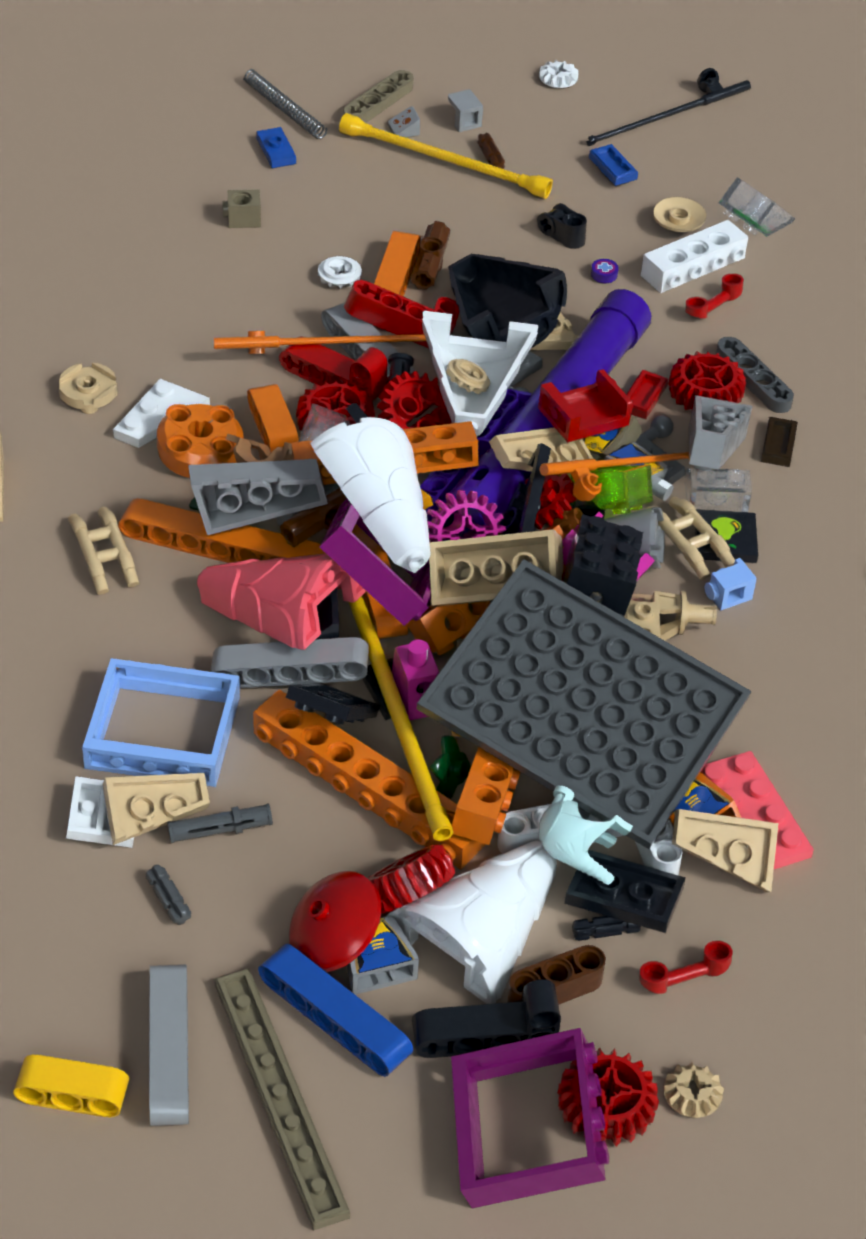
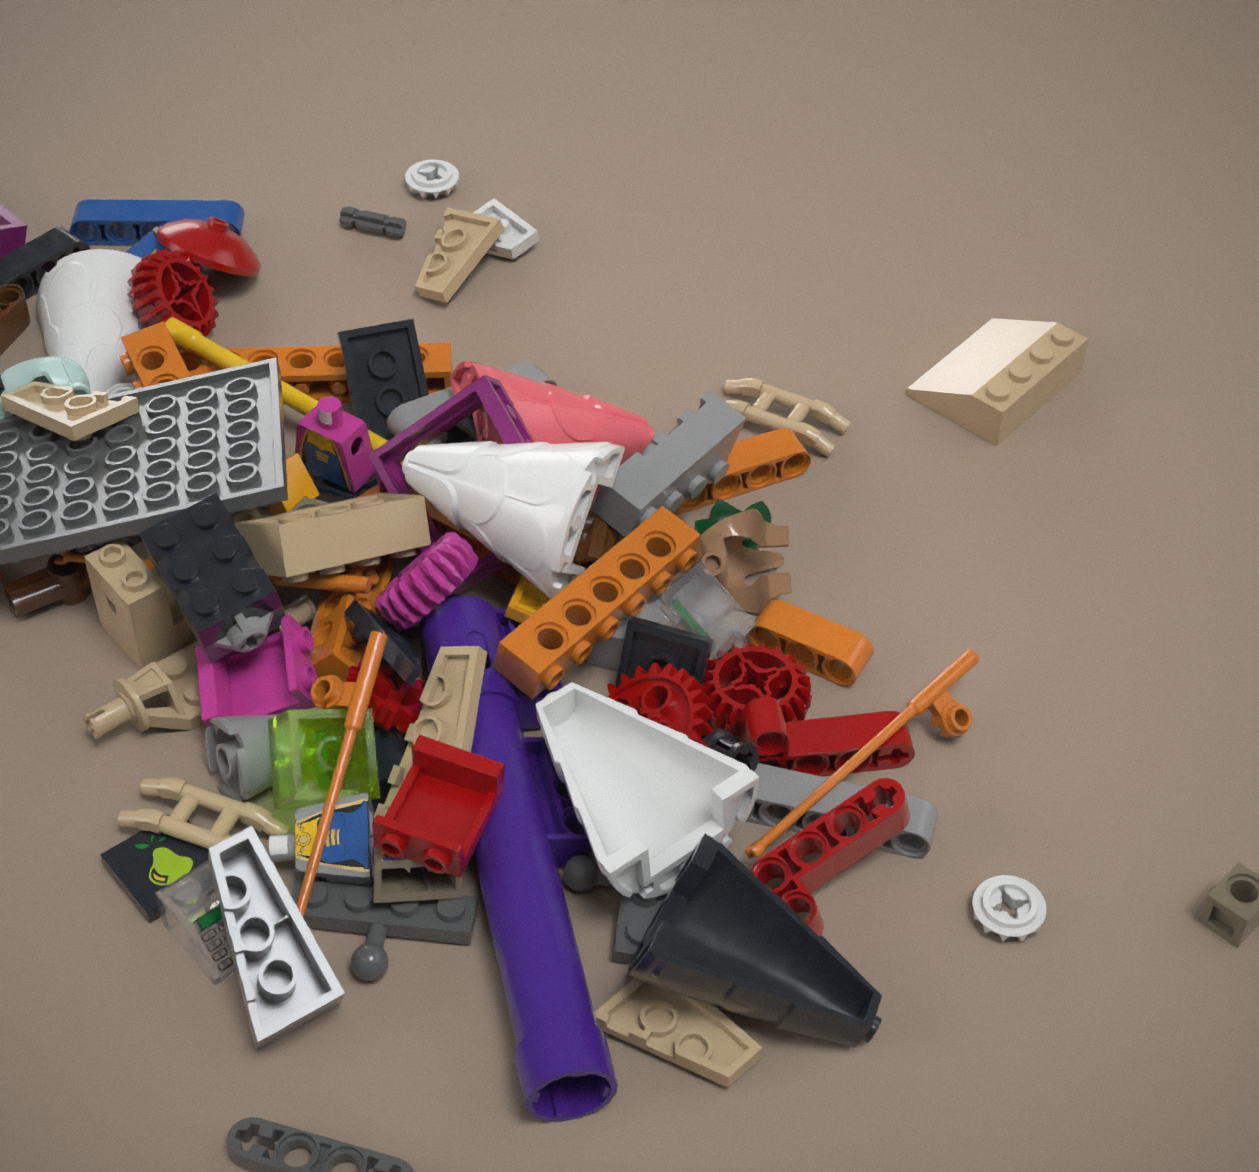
camera: 140 degrees right, 0 degrees up
yellow beam [13,1054,130,1118] -> none
tan plate [59,363,118,414] -> none
light blue window [82,658,240,787] -> none
white wing [113,379,210,448] -> none
light grey beam [149,964,189,1126] -> none
orange piece [157,404,243,478] -> none
dark grey pin [167,803,273,843] -> none
dark tan tile [215,968,350,1231] -> none
orange beam [374,231,421,297] -> none
reddish brown piece [411,221,450,290] -> none
tan gear [446,359,490,394] -> none
red tile [626,370,669,419] -> none
red gear [668,351,746,410] -> none
light blue brick [704,558,757,610] -> none
dark brown tile [761,417,798,467] -> none
none -> tan wing [1,381,140,441]
none -> white gear [405,160,459,198]

